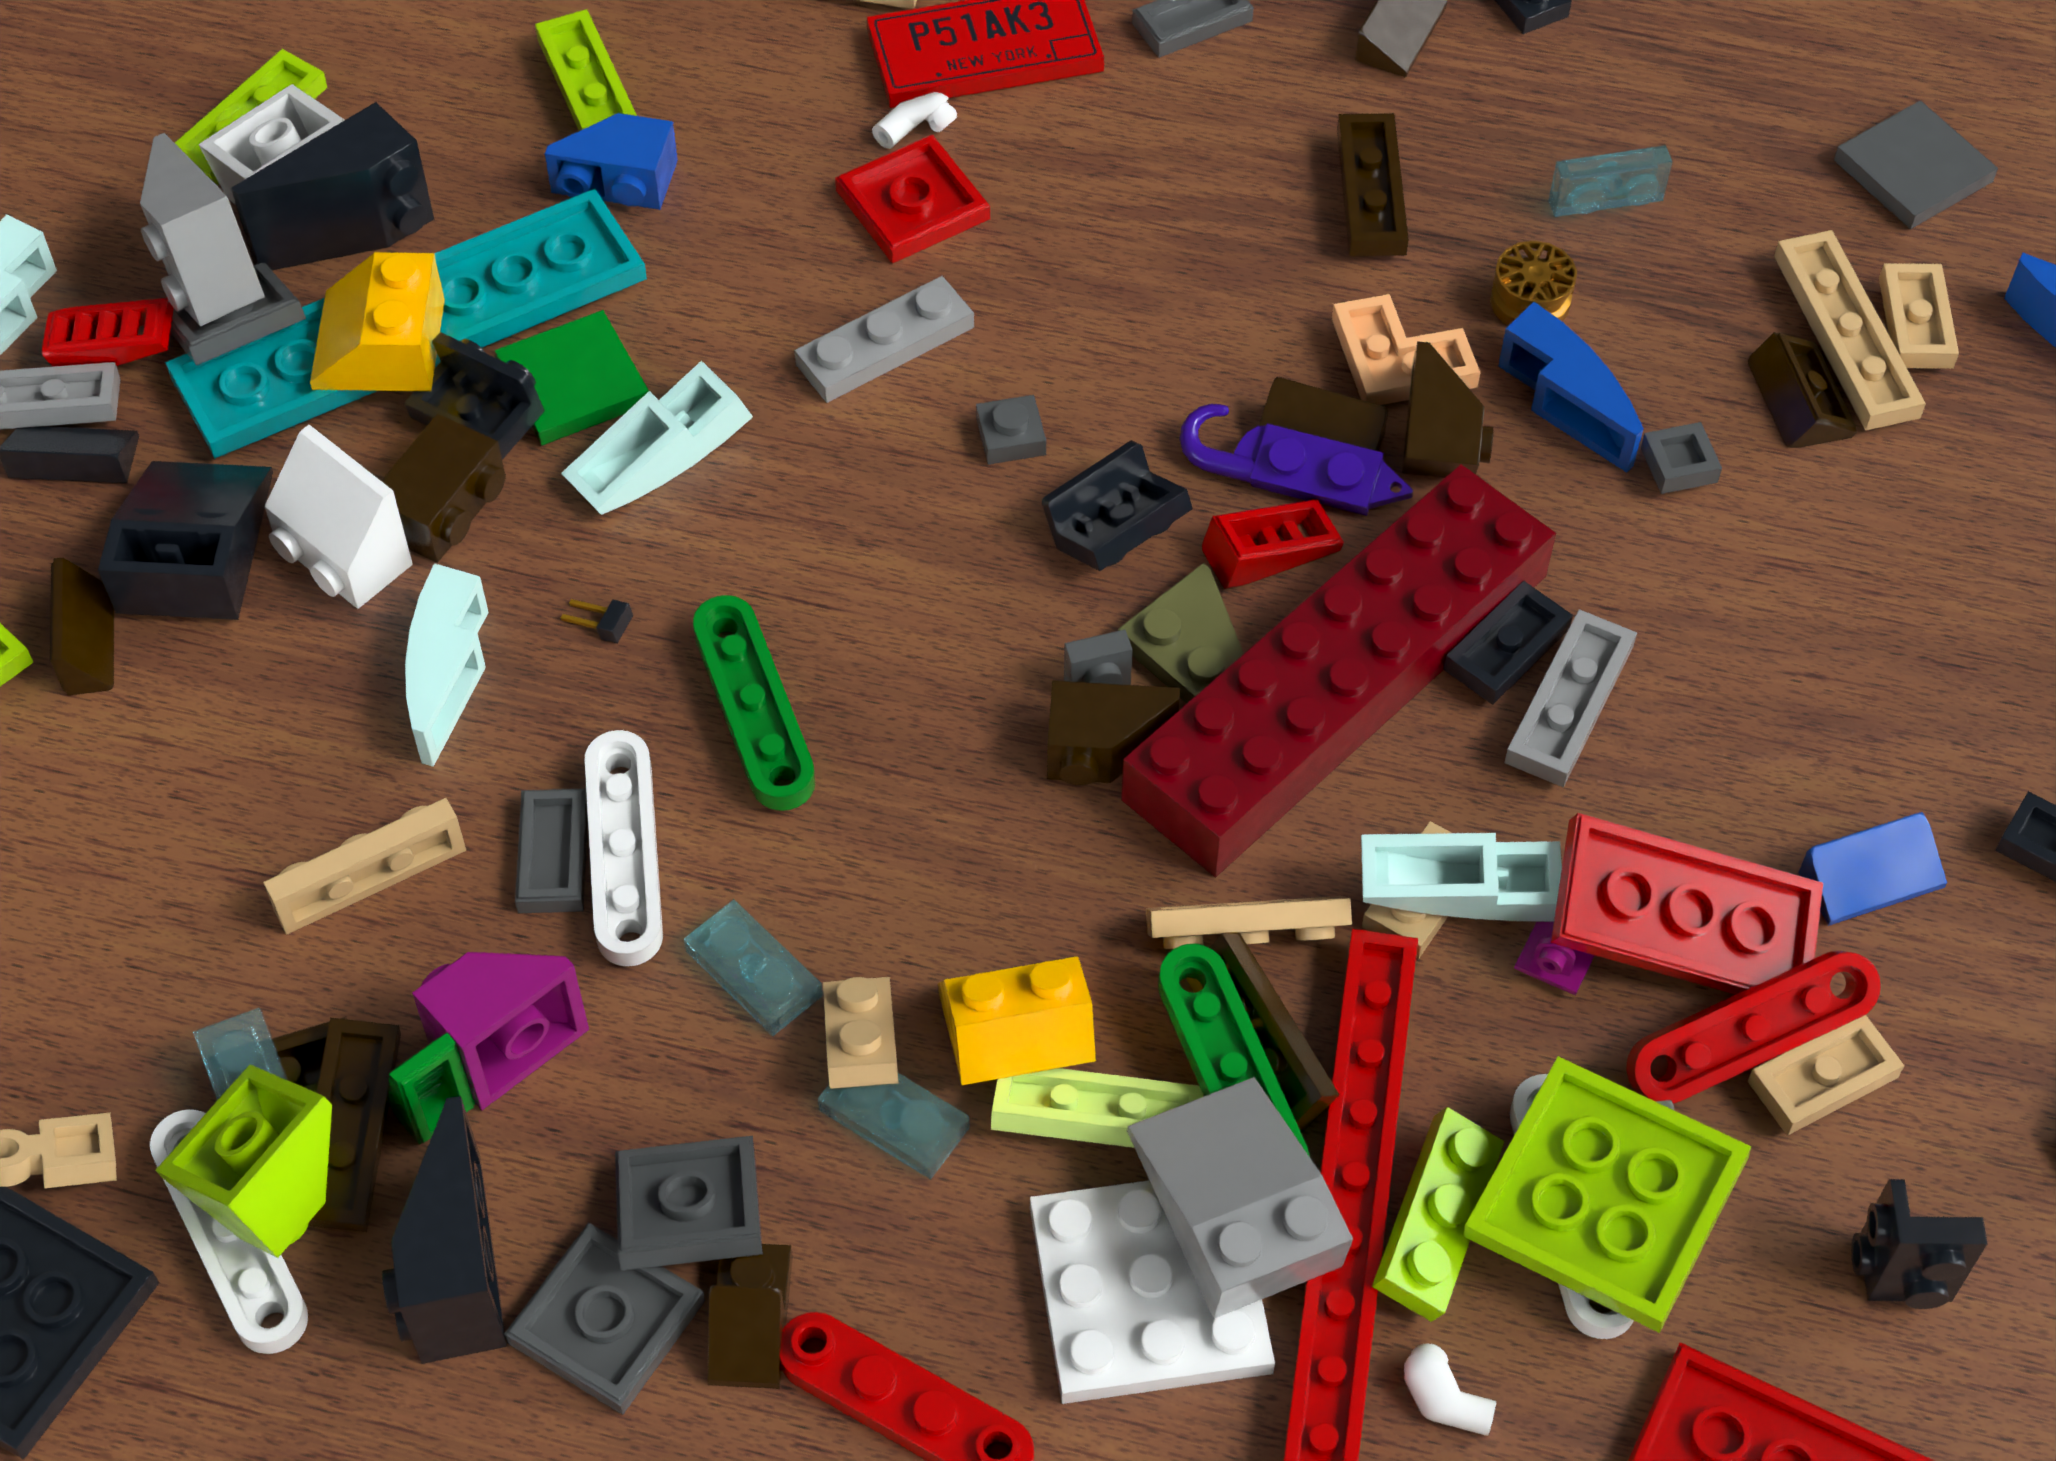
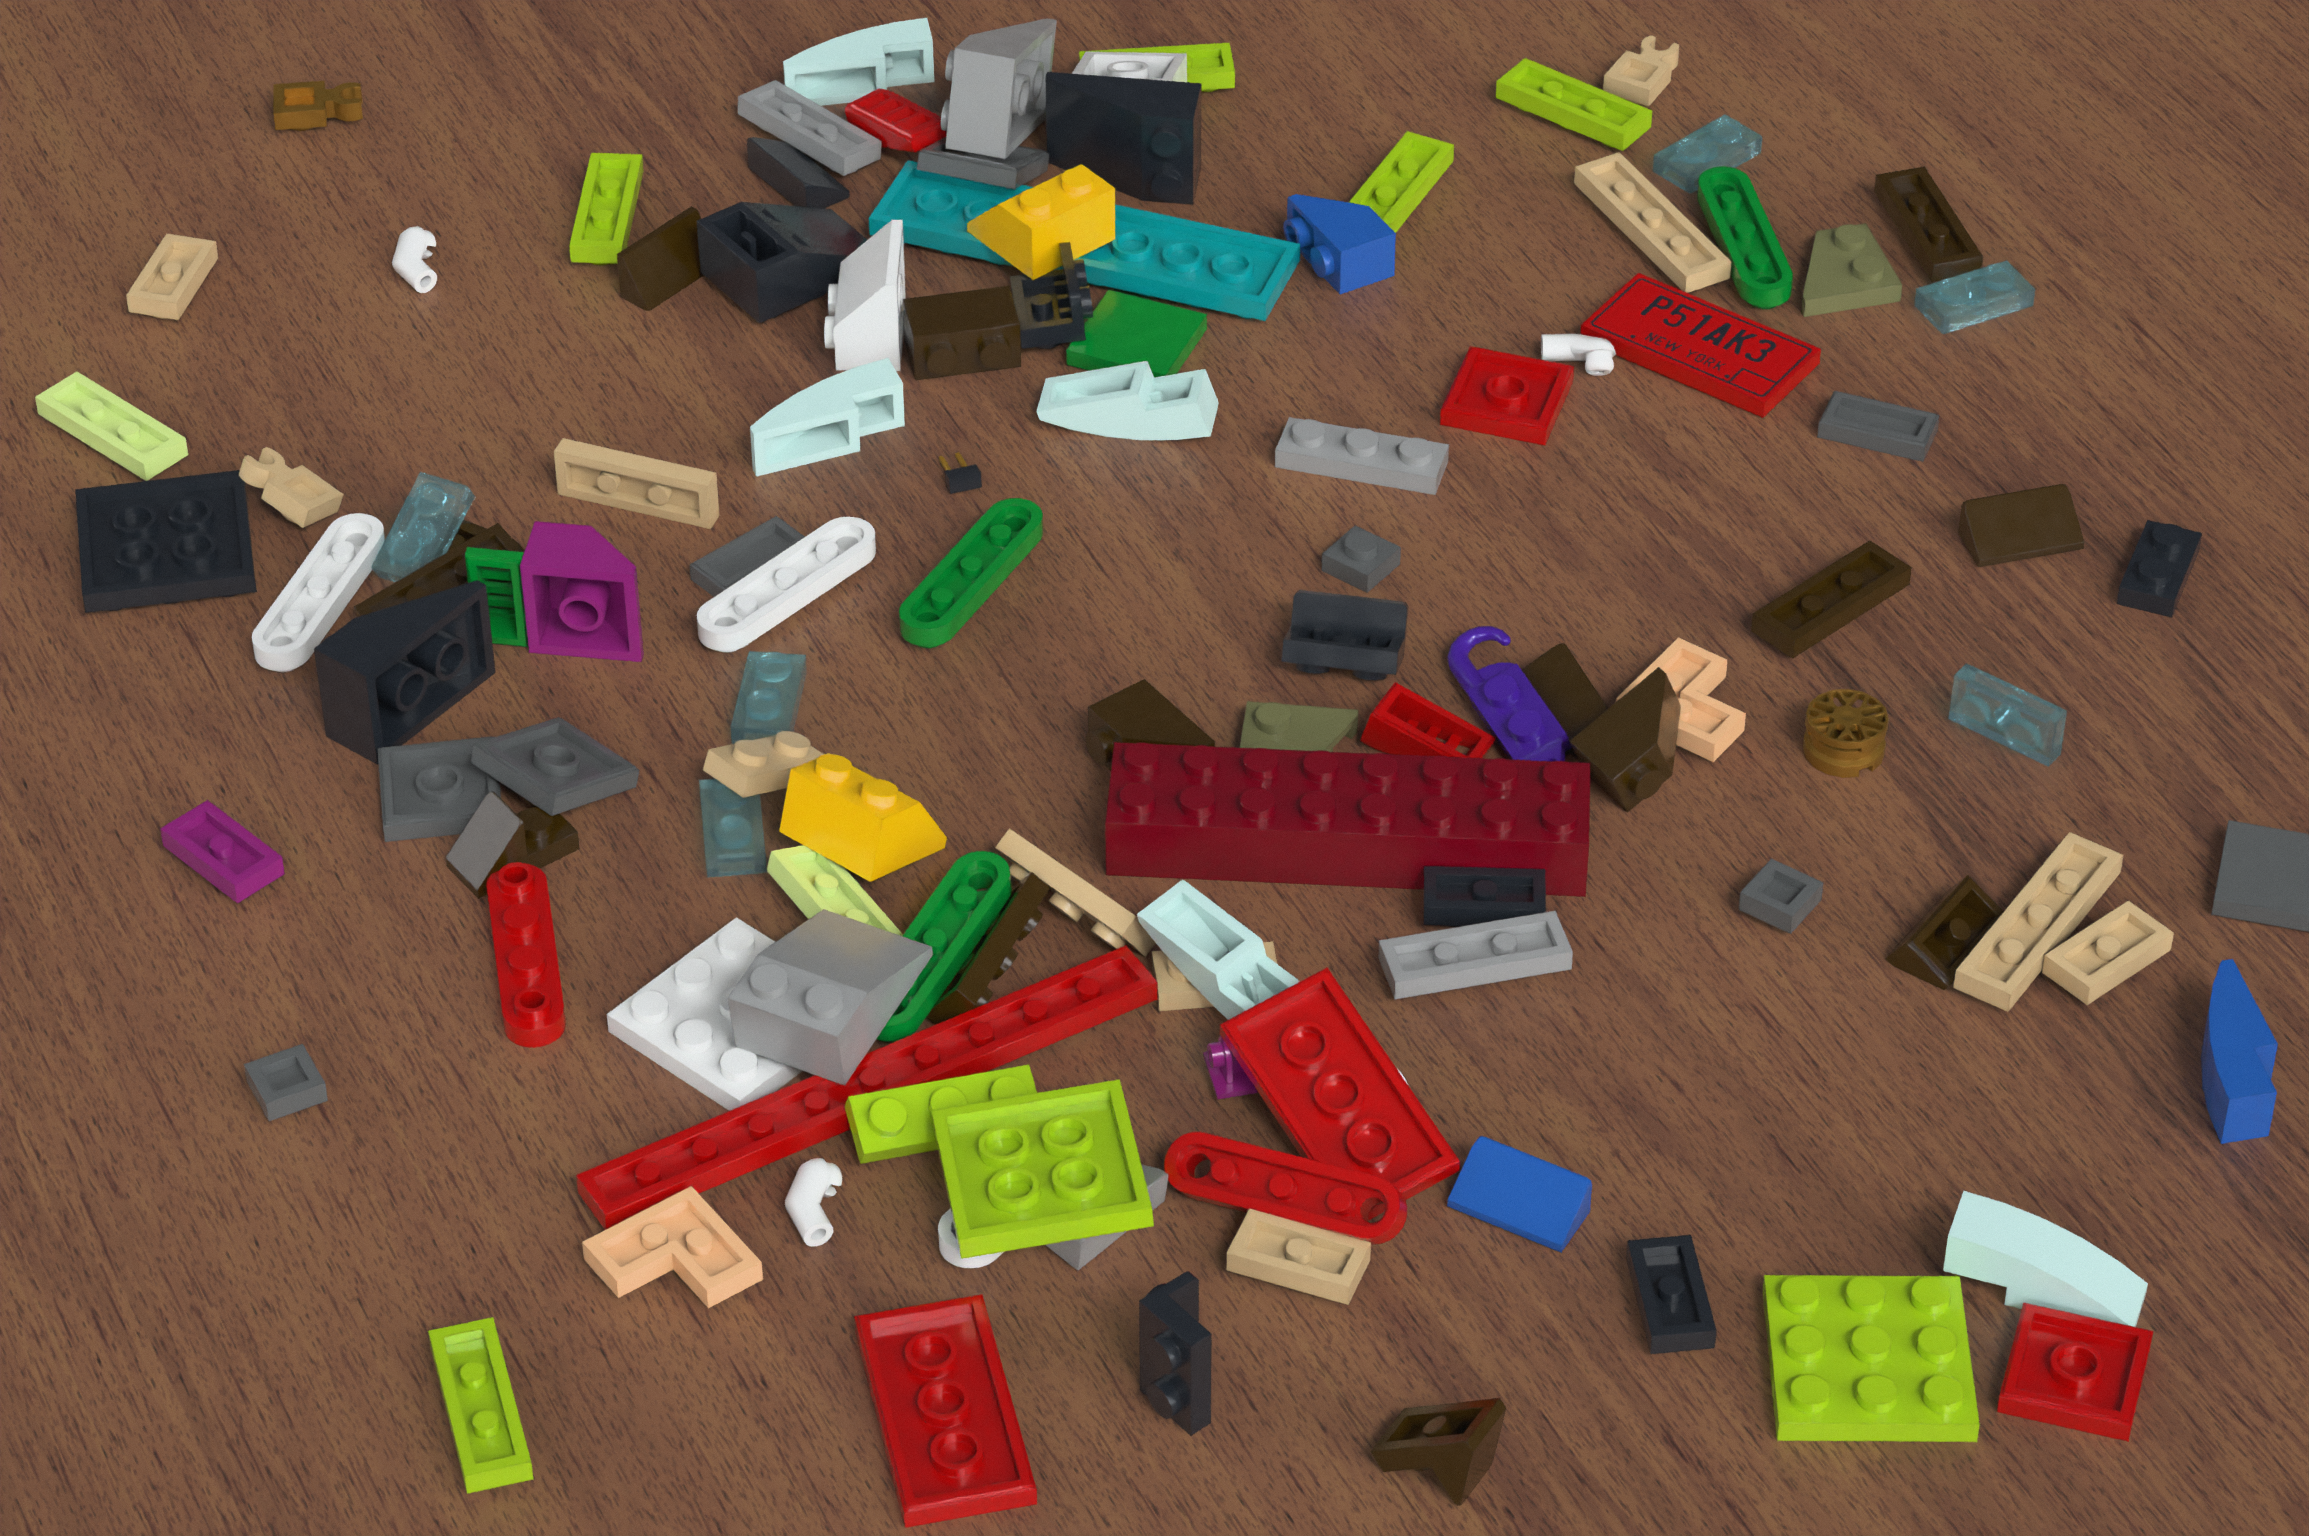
camera: 50 degrees right, 15 degrees down
lime slope [155,1064,332,1258] -> none
dark grey plate [1064,630,1133,685] -> none
blue slope [1498,302,1644,473] -> none

